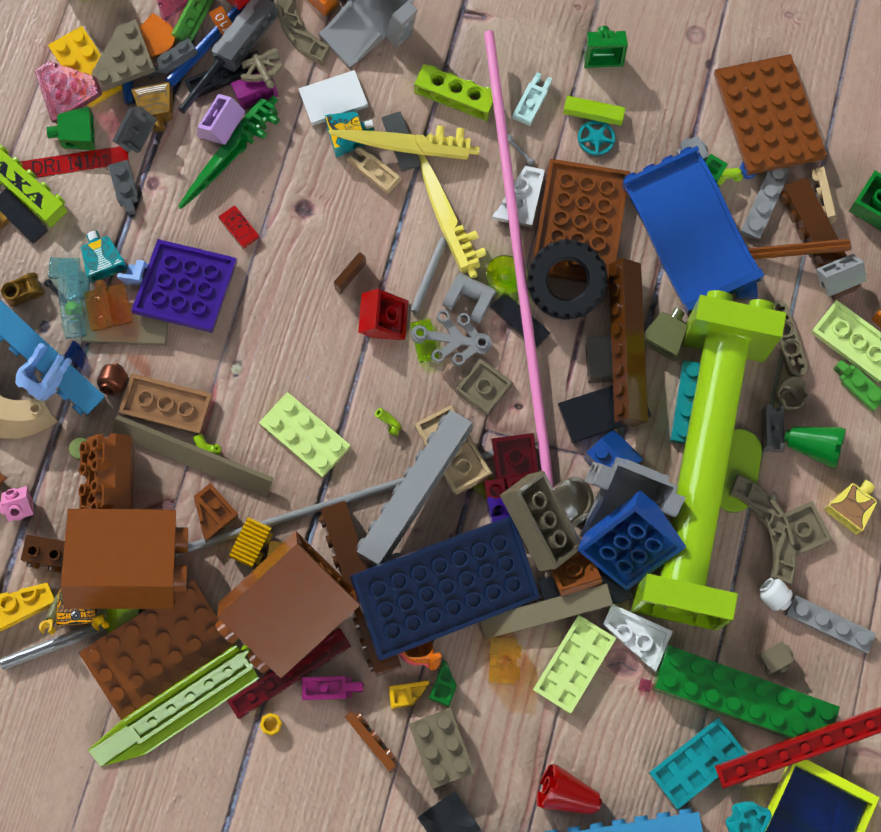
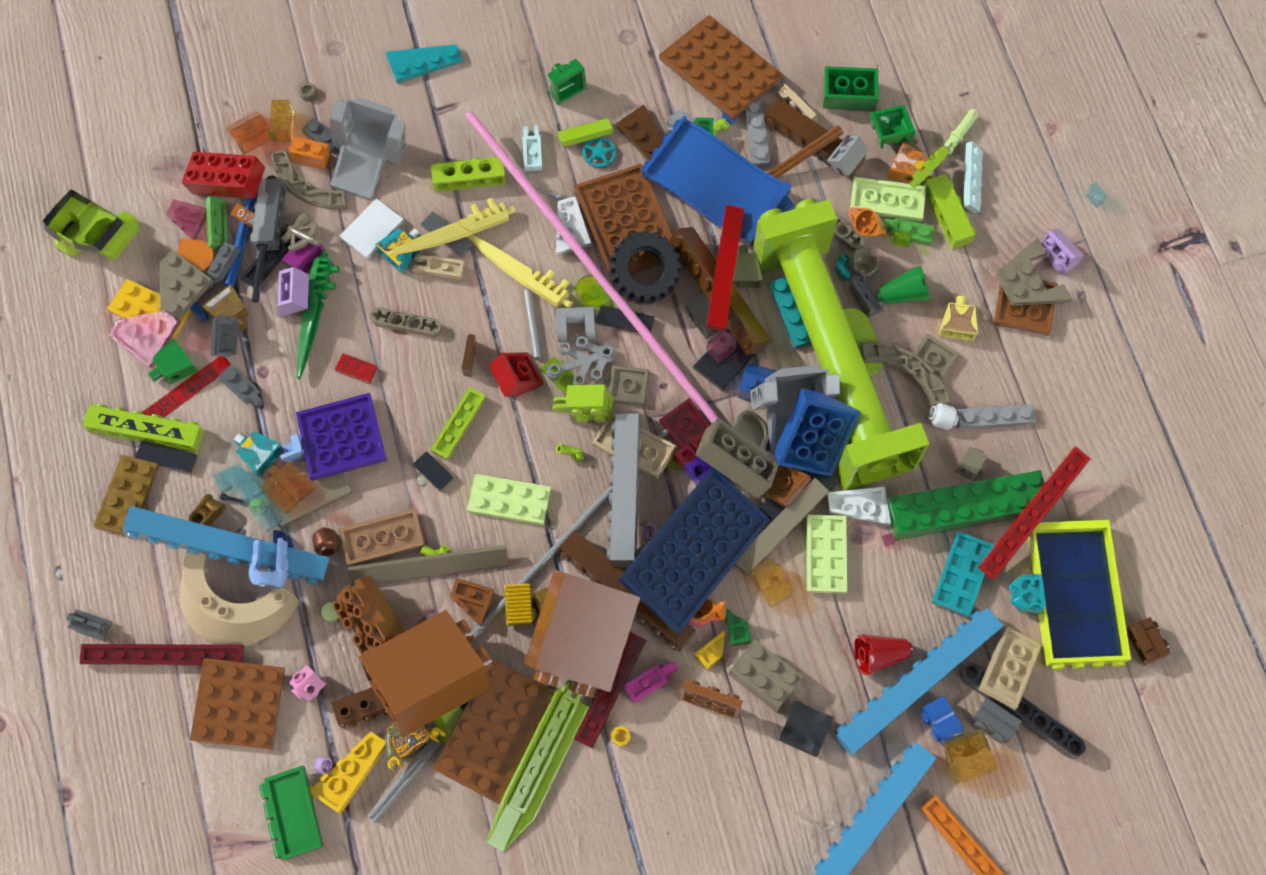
camera: 30 degrees left, 5 degrees down
none -> dark tan beam [370,307,442,337]
none -> black tile [413,451,454,492]
none -> lime plate [430,387,486,461]
none -> lime brick [552,384,614,423]
none -> reddish brown wing [616,104,663,162]
none -> lavender hinge [642,524,658,541]
none -> red tile [706,204,744,331]
none -> clear pink brick [706,330,736,363]
none -> teal arm [835,253,852,281]
none -> orange hat [848,207,887,236]
none -> clear neon green tile [892,231,912,247]

